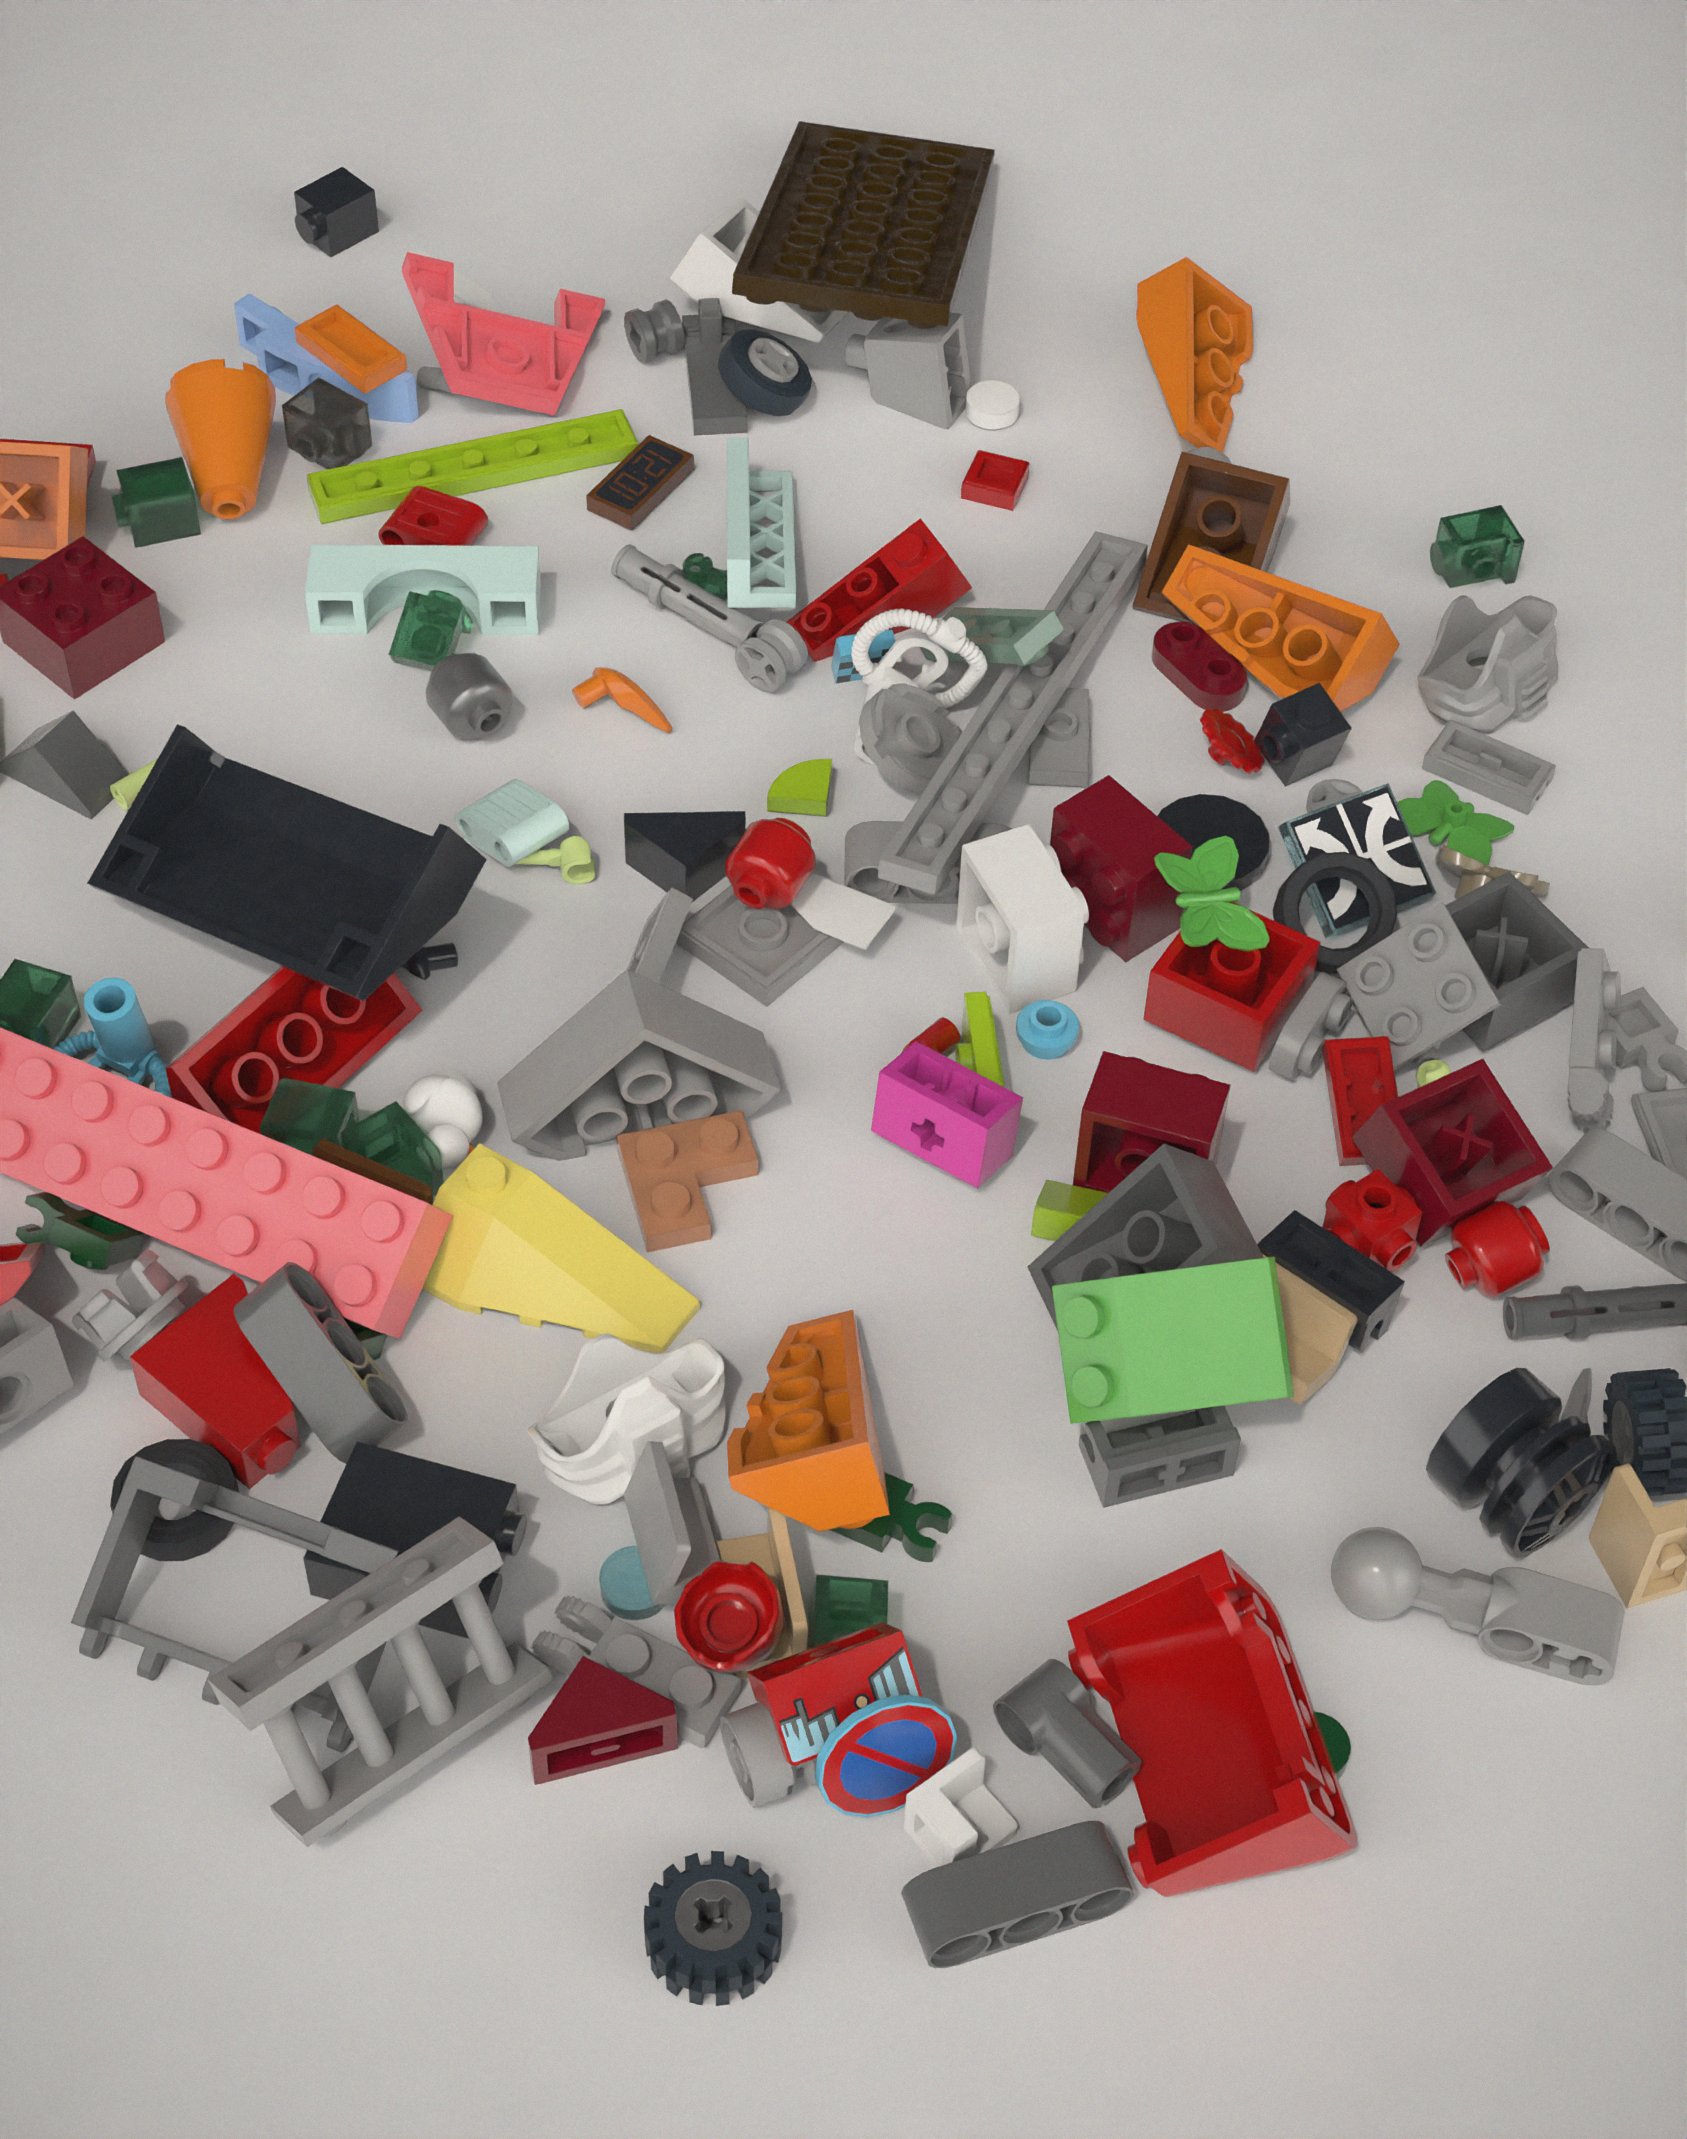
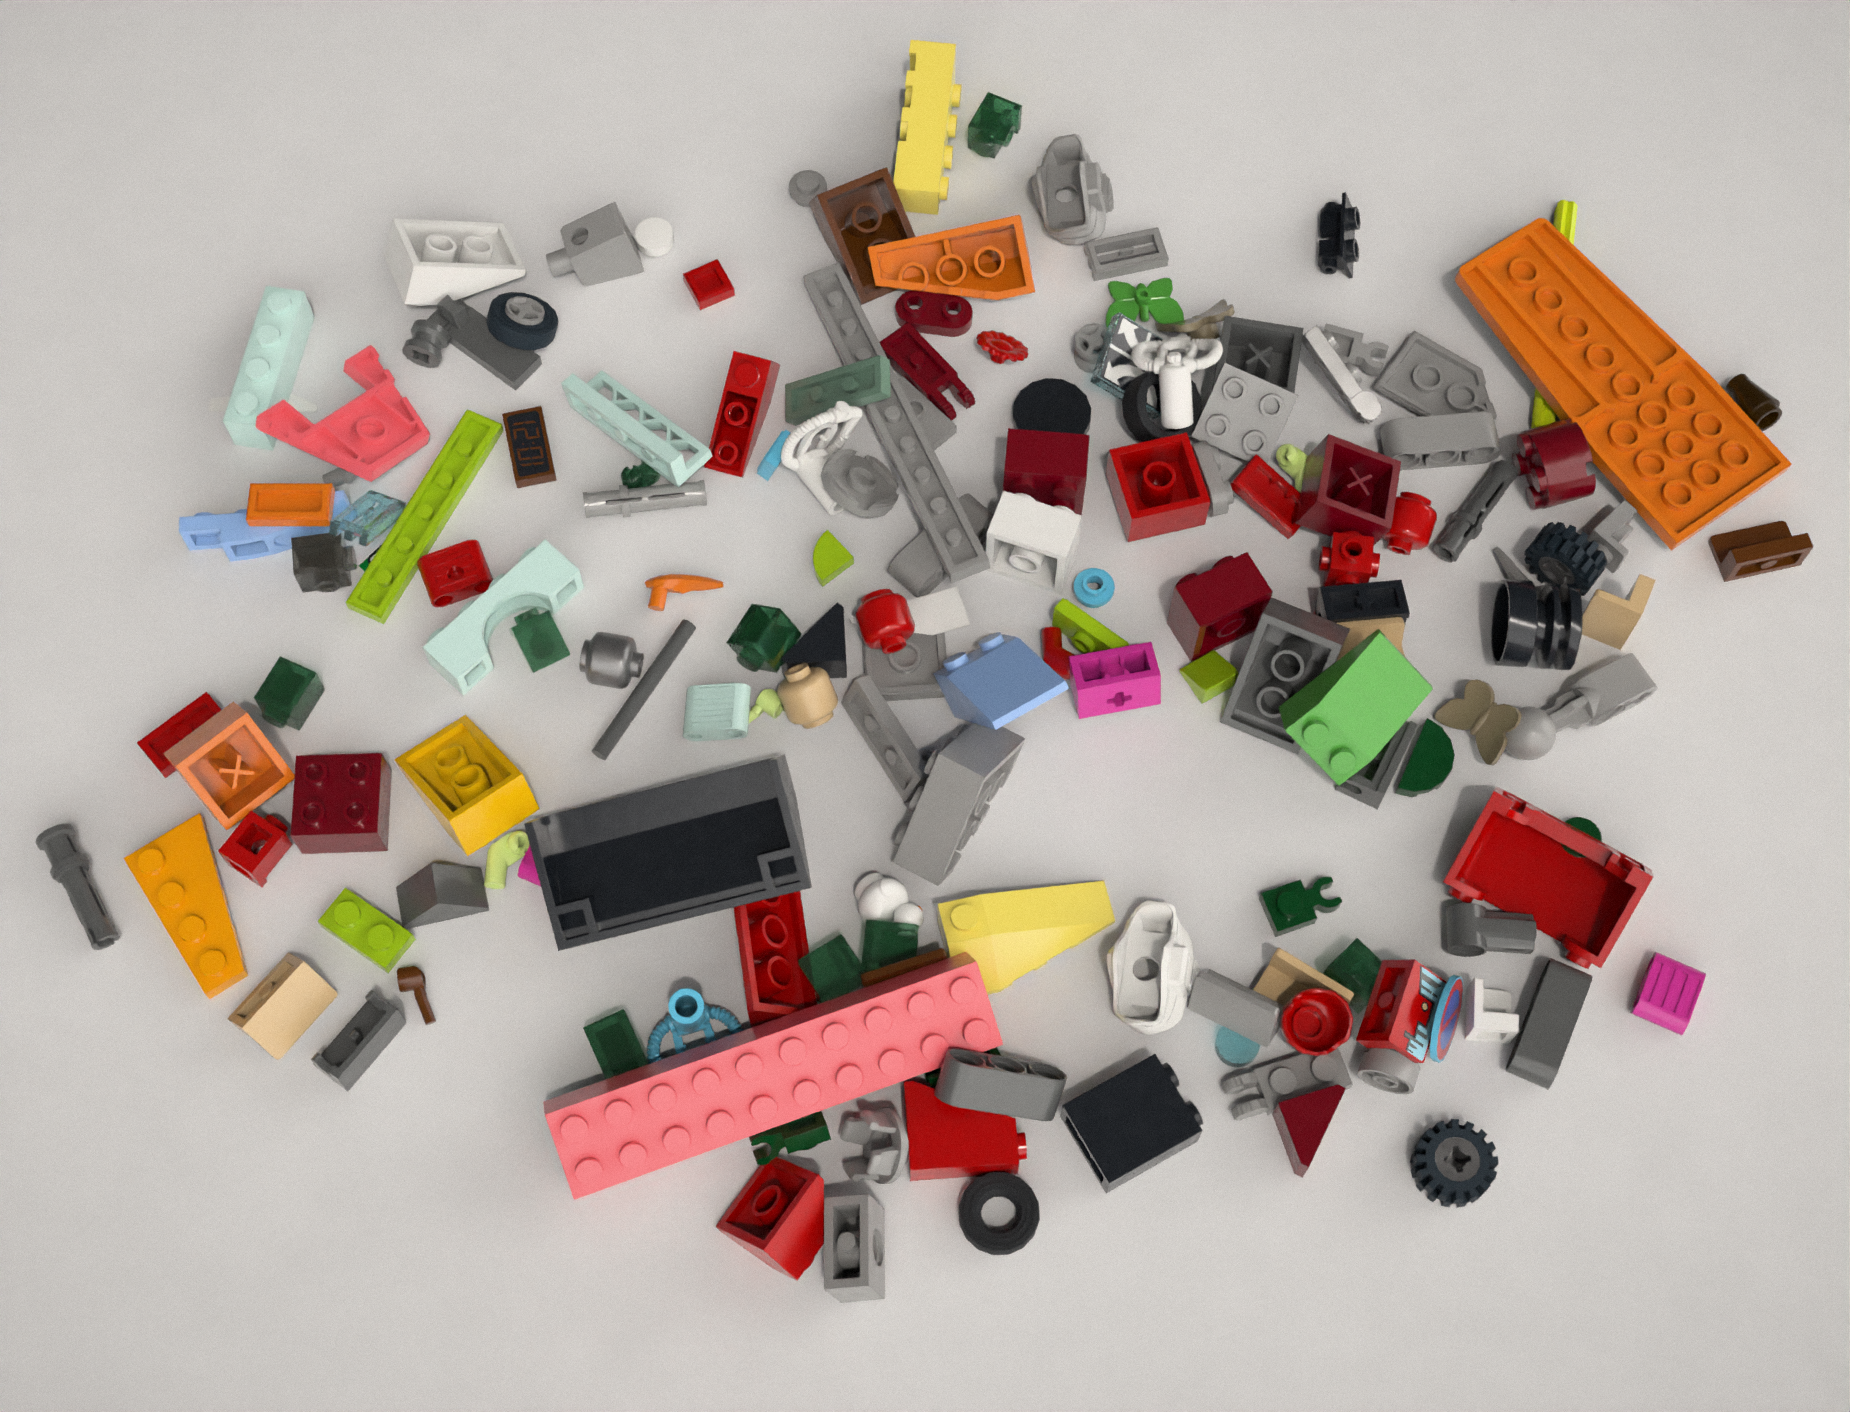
camera: 45 degrees left, 15 degrees up
dark grey hinge [71,1456,404,1753] -> none
orange cone [165,359,276,520] -> none
light grey fence [208,1517,554,1847] -> none
black brick [294,167,379,257] -> none
nougat plate [617,1110,758,1252] -> none
orange wedge [727,1310,890,1532] -> none
dark brown plate [732,121,995,329] -> none
light grey wheel [735,619,808,693] -> none
orange wedge [1136,257,1253,453] -> none
bright green piece [1154,836,1270,951] -> none
black brick [1254,683,1352,787] -> none
none -> light aqua brick [223,286,314,451]
none -> clear light blue tile [329,490,406,547]
none -> yellow slope [394,714,539,856]
none -> dark grey bar [592,619,696,760]
none -> clear green brick [726,603,802,673]
none -> tan head [777,663,838,729]
none -> dark red hinge [879,322,976,421]
none -> light yellow wedge [893,40,962,215]
none -> light blue slope [933,632,1069,730]
none -> white piece [1131,333,1223,429]
none -> dark green tile [1395,718,1455,797]
none -> dark tan animal [1435,679,1522,766]
none -> dark pink piece [1631,952,1706,1035]

